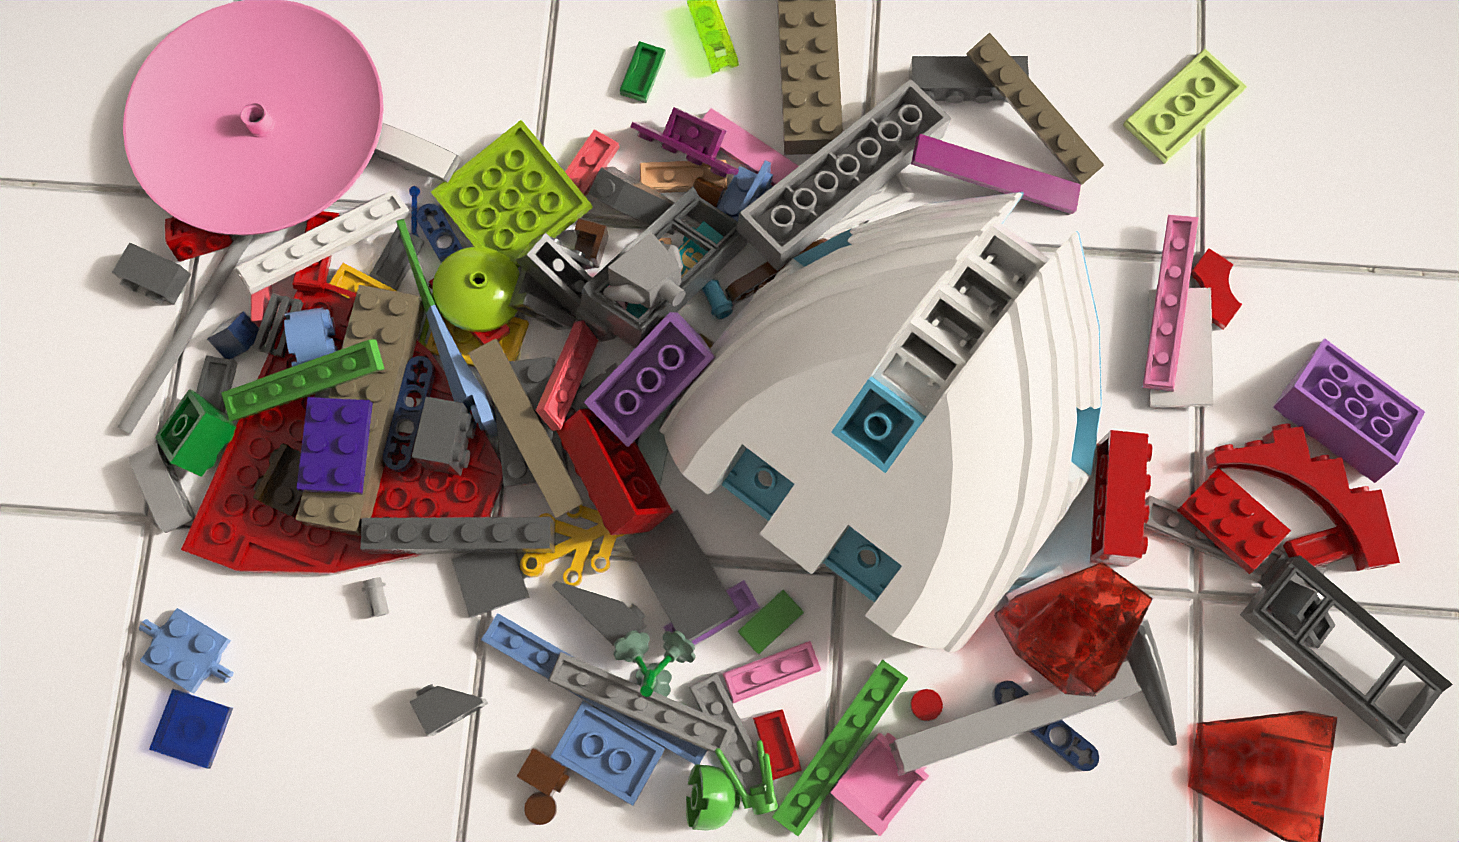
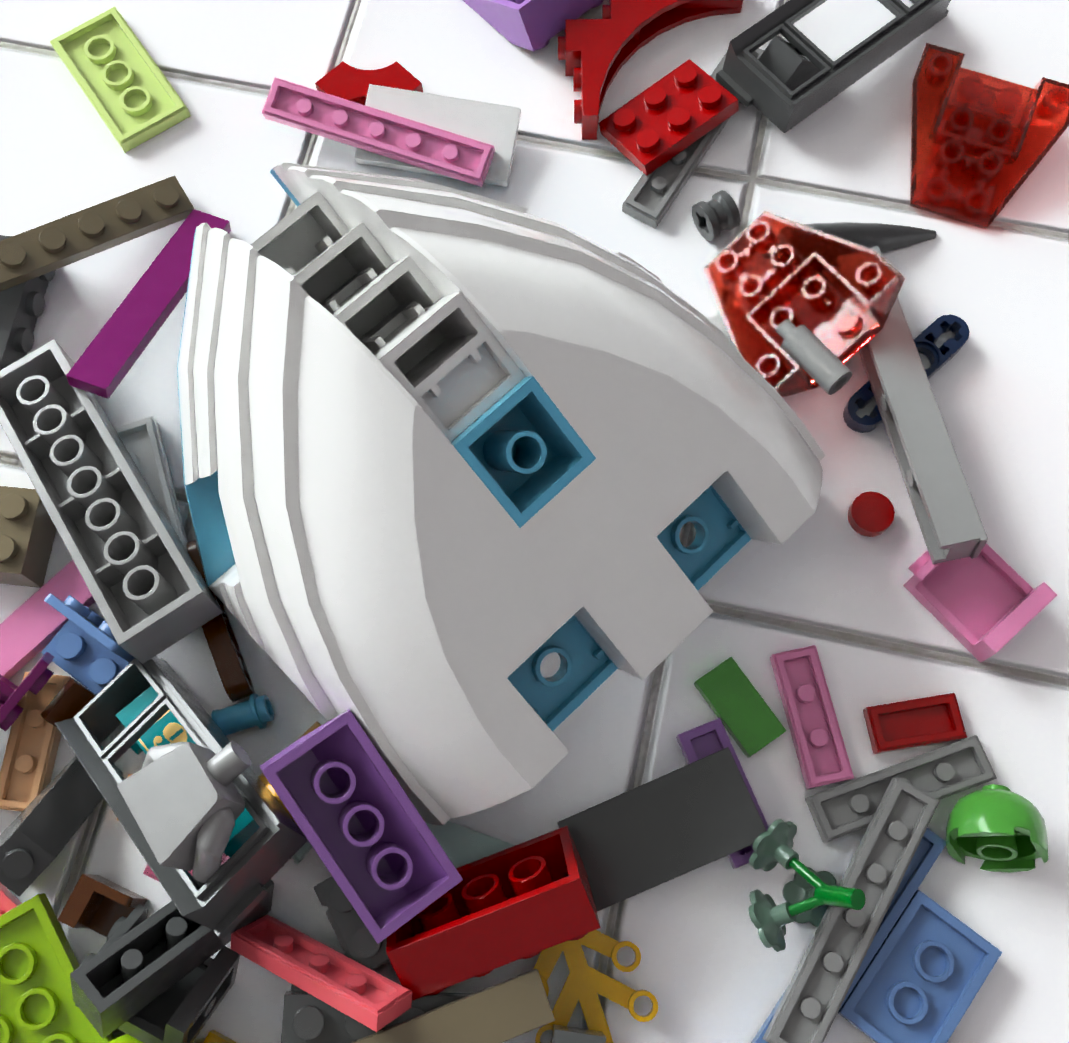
camera: 85 degrees left, 5 degrees down
dark grey slope [552,581,647,646] -> none
bright green plant [715,740,778,815] -> none
bright green plate [772,659,908,837] -> none
red brick [1090,430,1153,567] -> none
red tile [1283,525,1355,568] -> none
none -> dark grey wheel [691,190,741,241]
none -> light grey cylinder [776,319,853,395]

